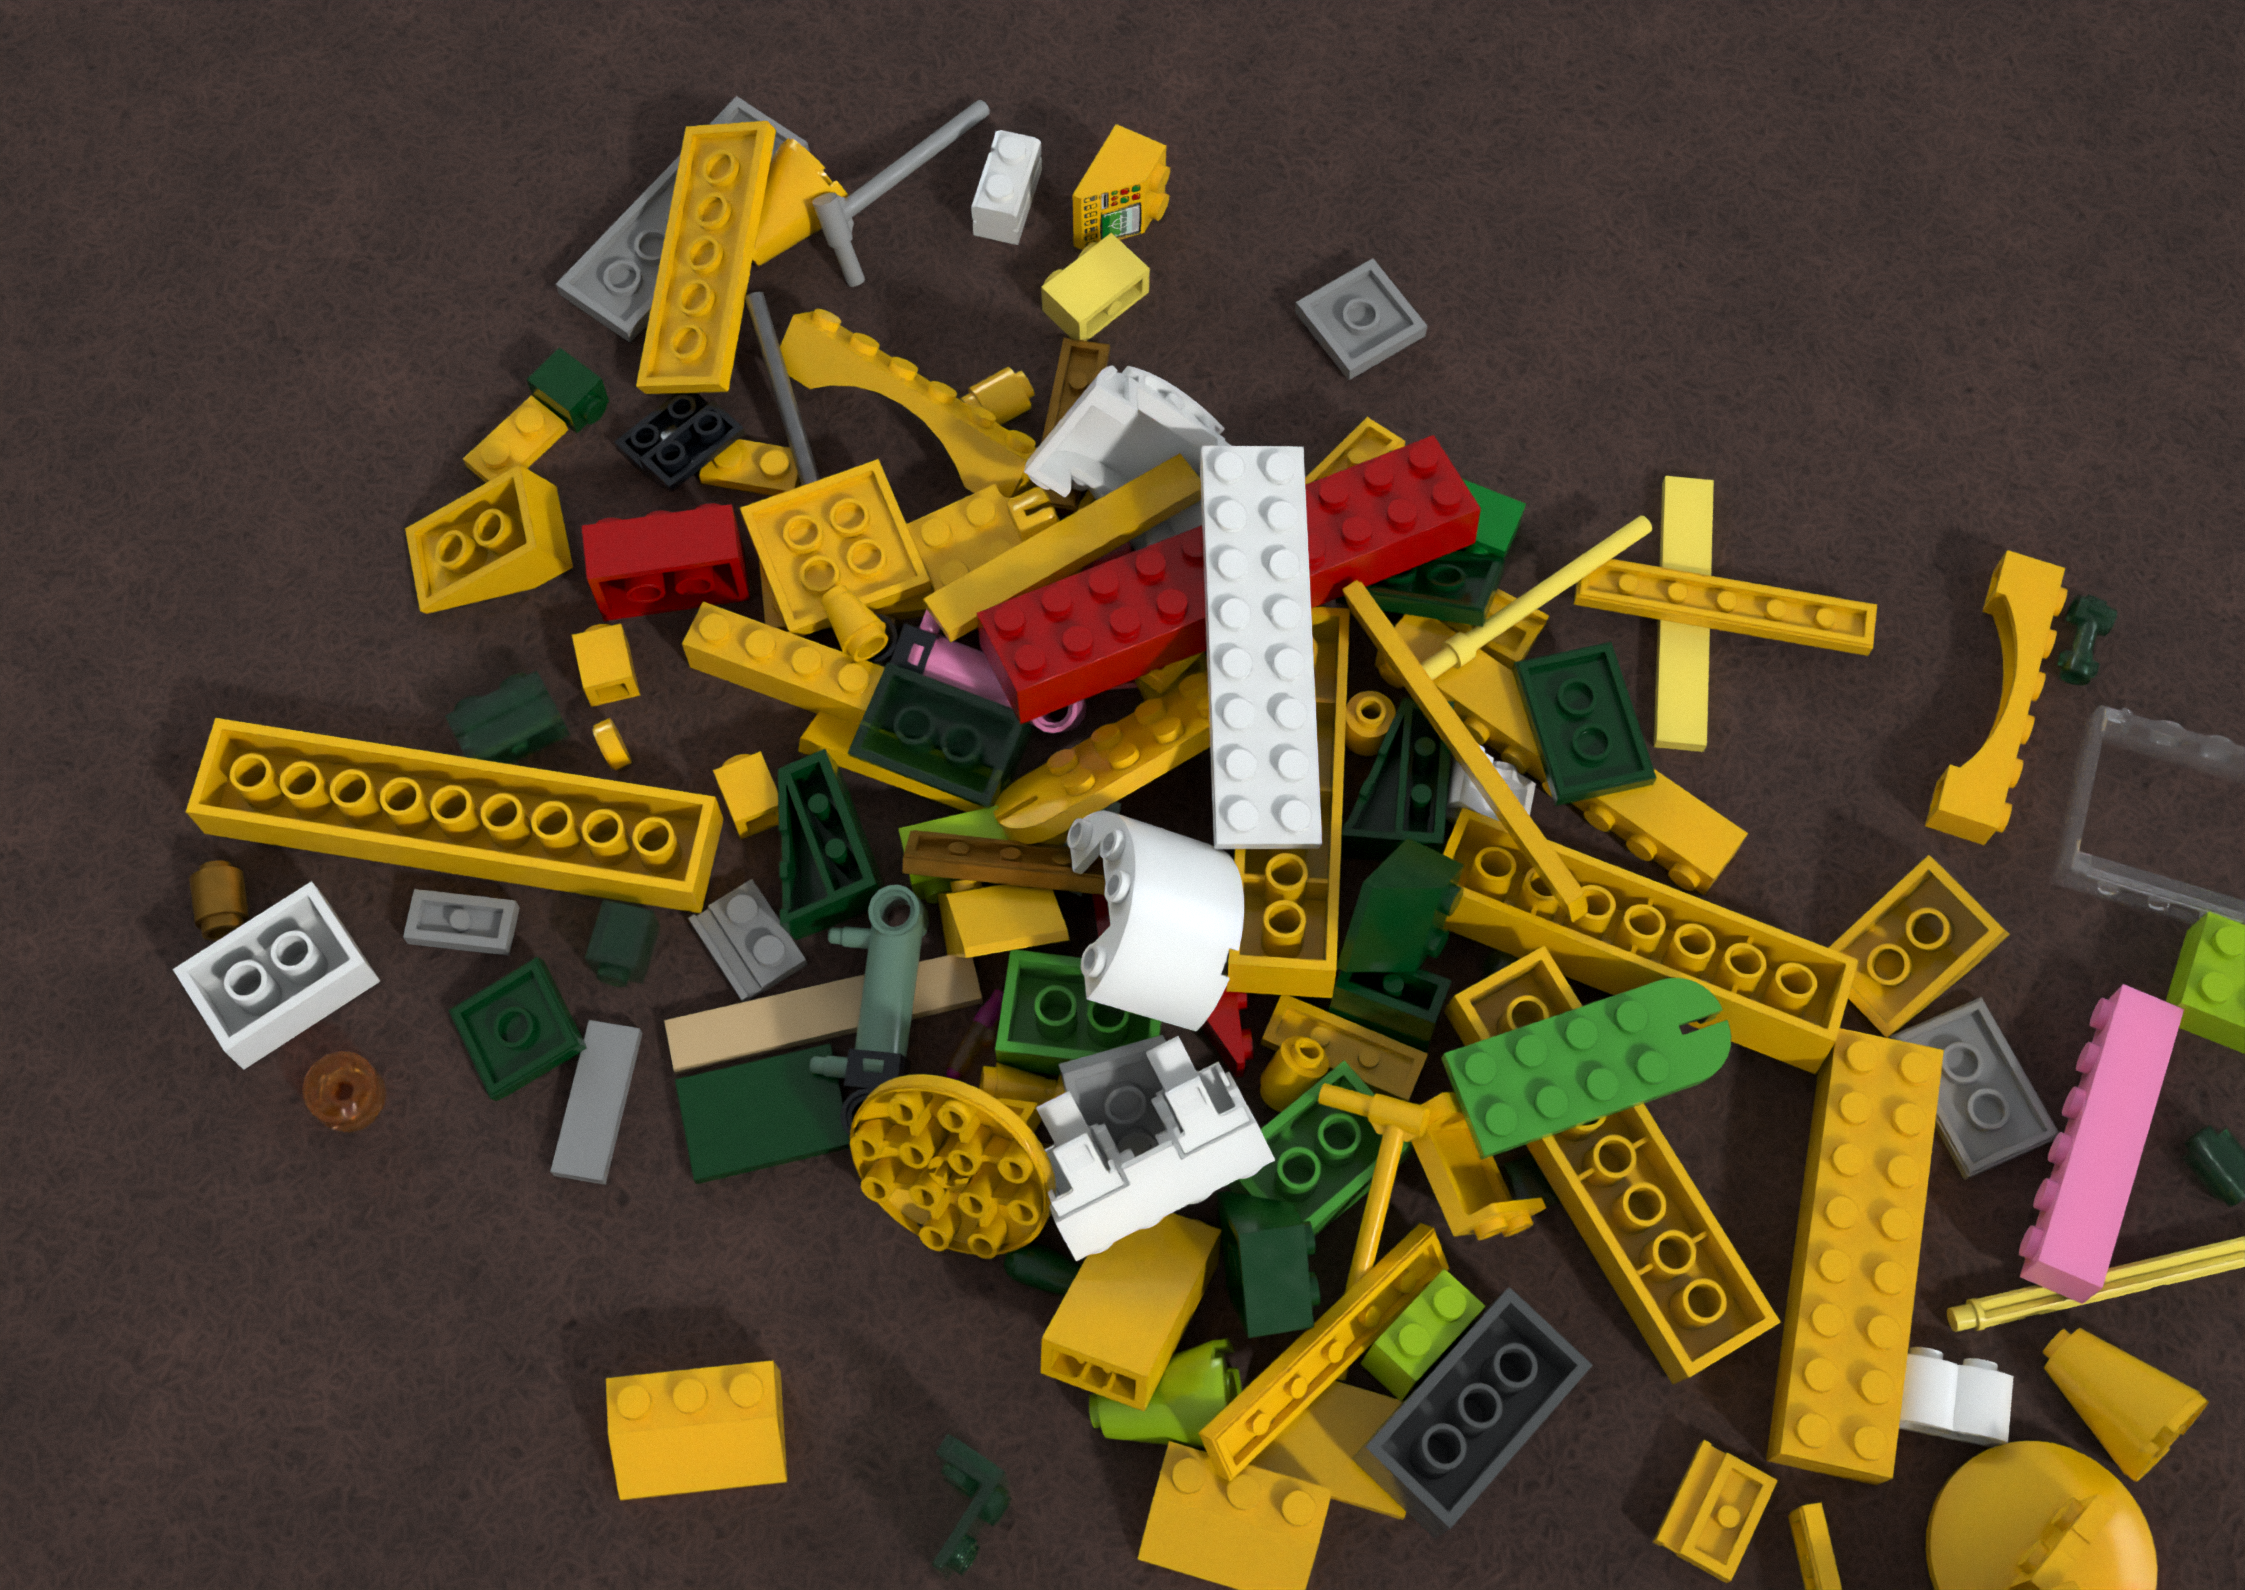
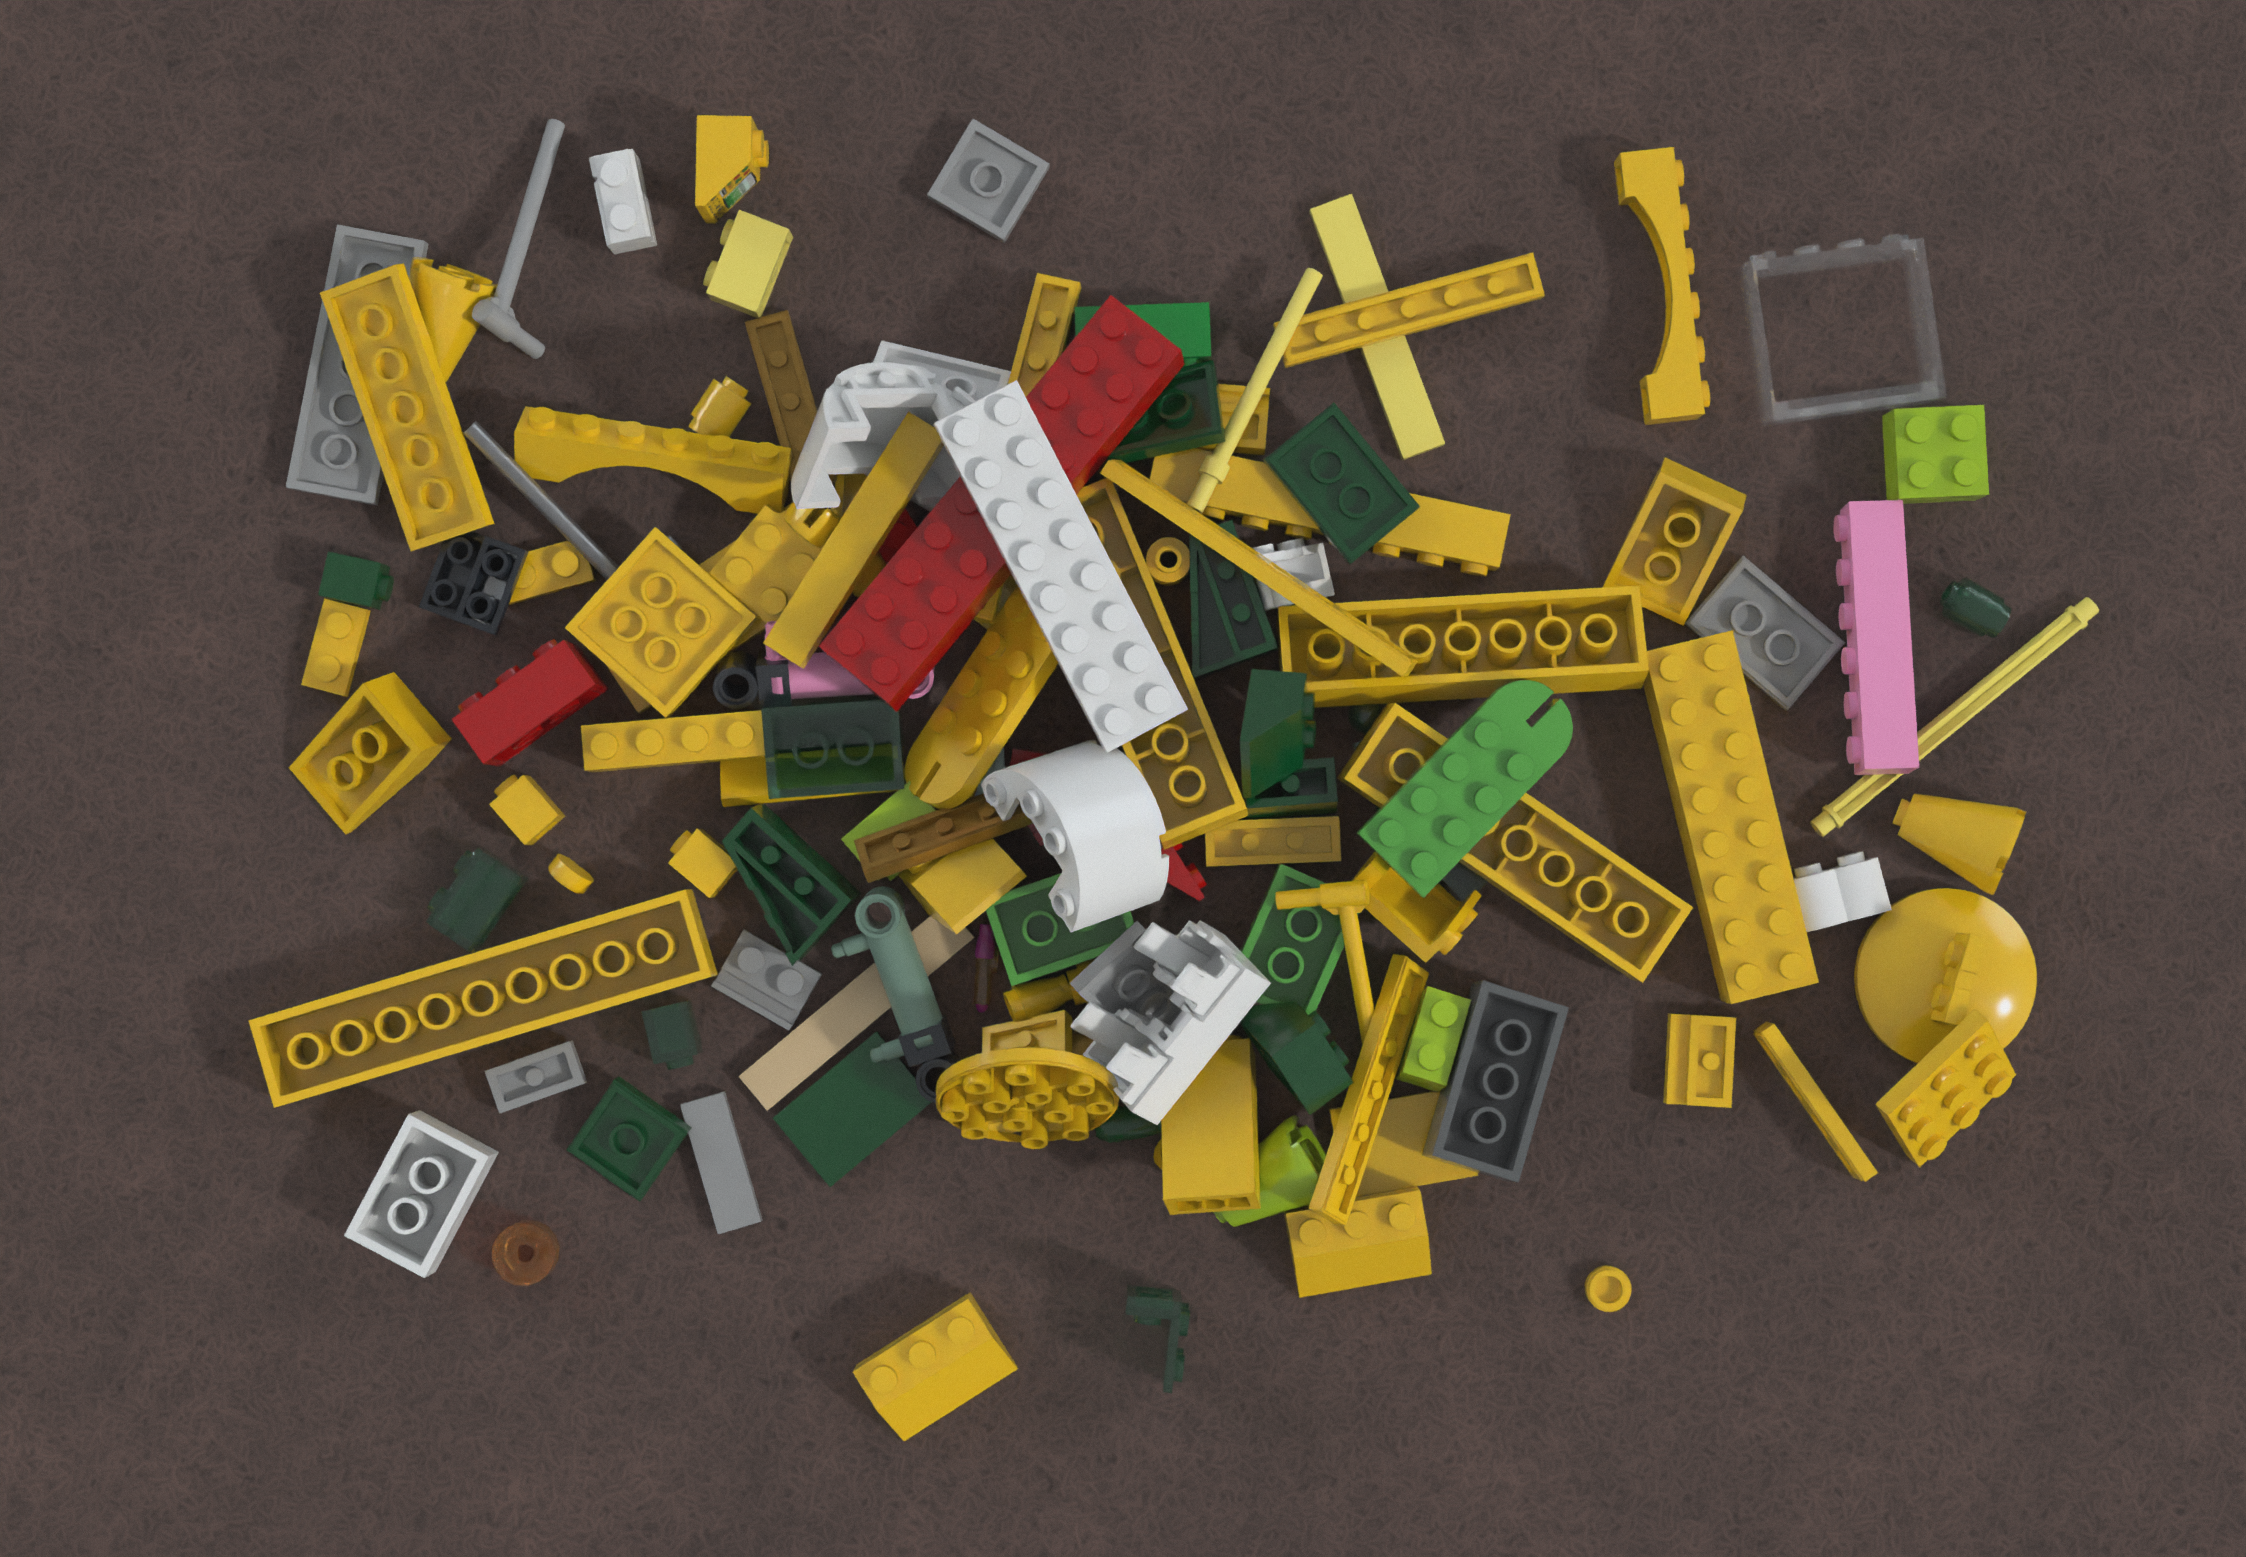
camera: 30 degrees left, 20 degrees up
pearl gold brick [189,860,249,941] -> none
yellow cone [821,585,888,661] -> none
yellow brick [1260,1036,1330,1112] -> none
clear green bar [2057,594,2117,686] -> none

